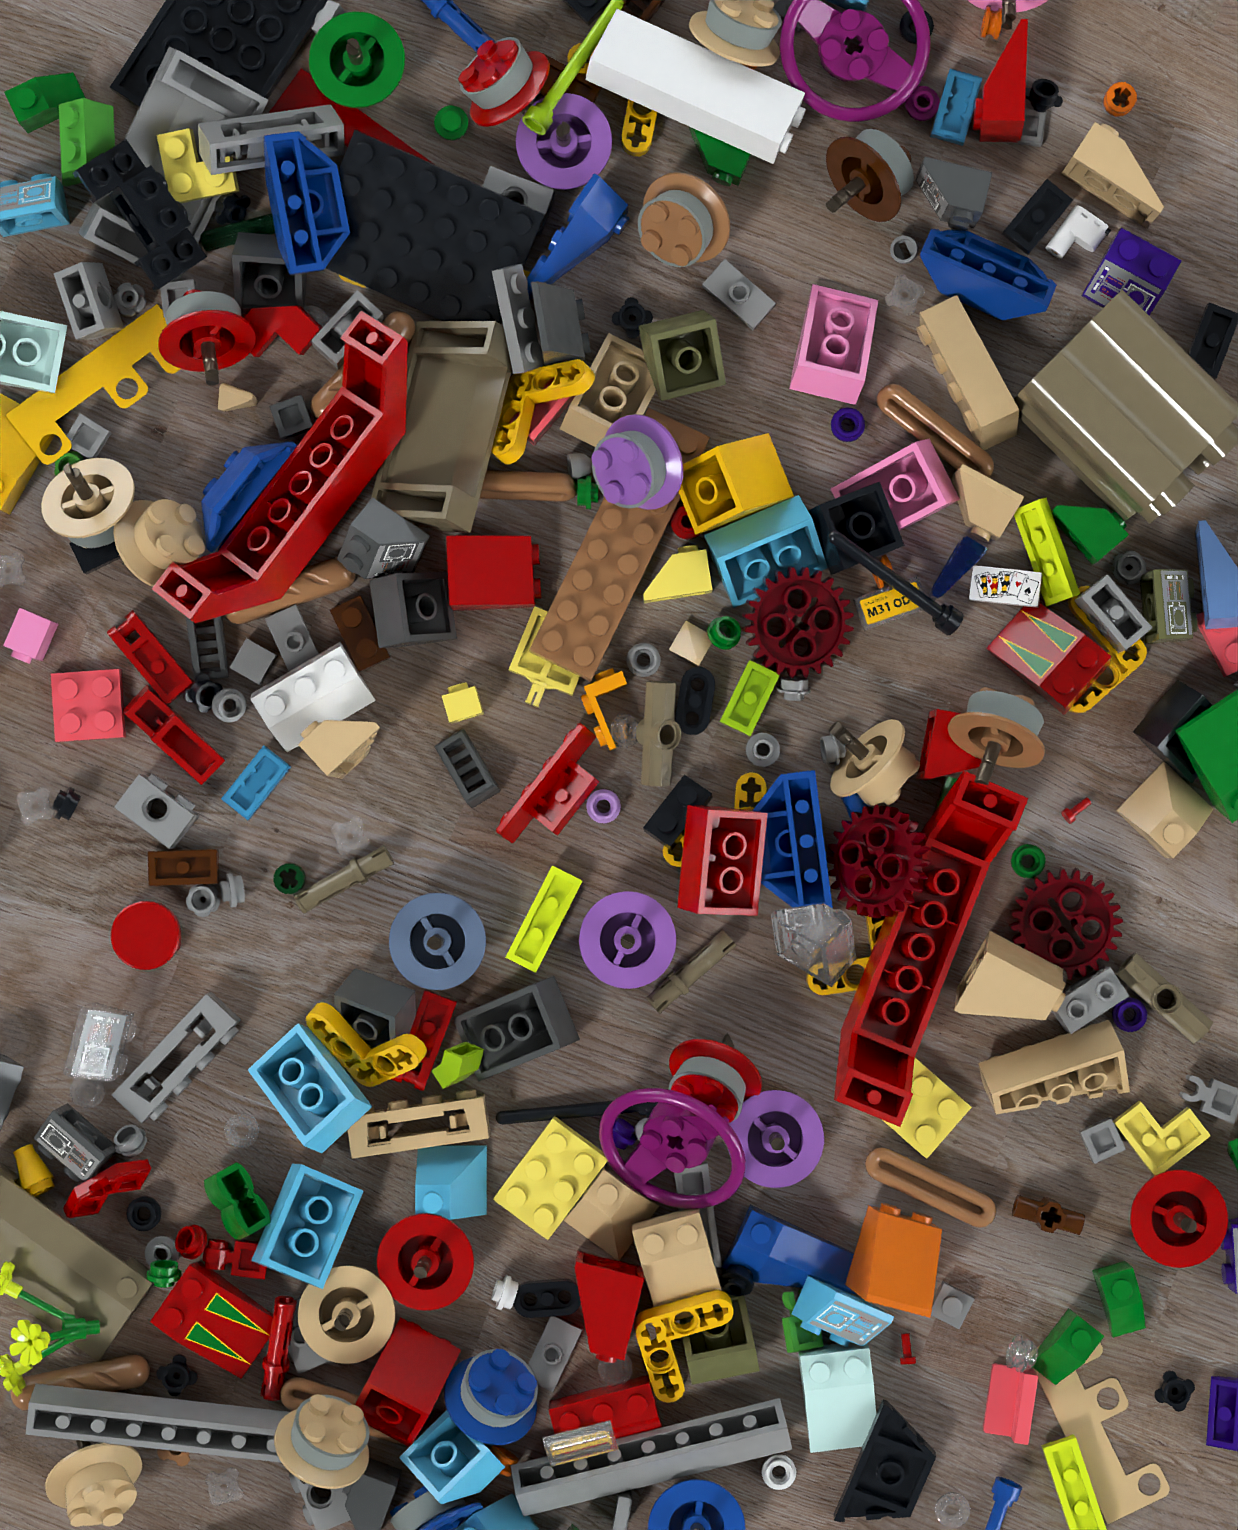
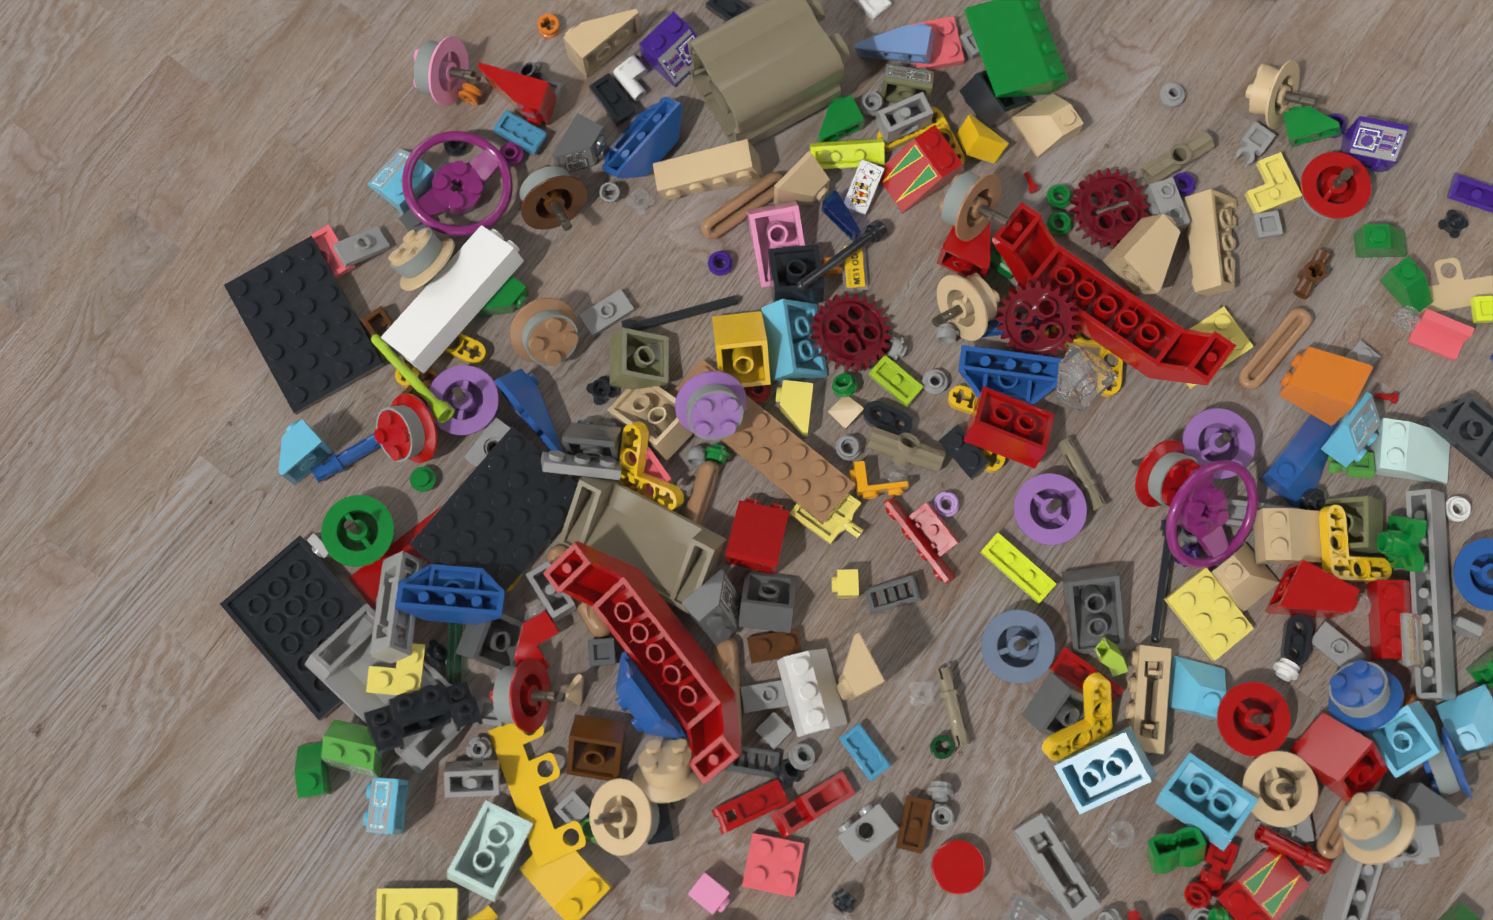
camera: 75 degrees left, 10 degrees down
bright pink slope [789,284,879,405] -> none
none -> reddish brown slope [566,714,627,781]
none -> black piece [621,295,739,331]
none -> yellow slope [956,114,1009,163]
none -> green plate [1046,184,1071,209]
none -> green plant [1376,515,1427,572]

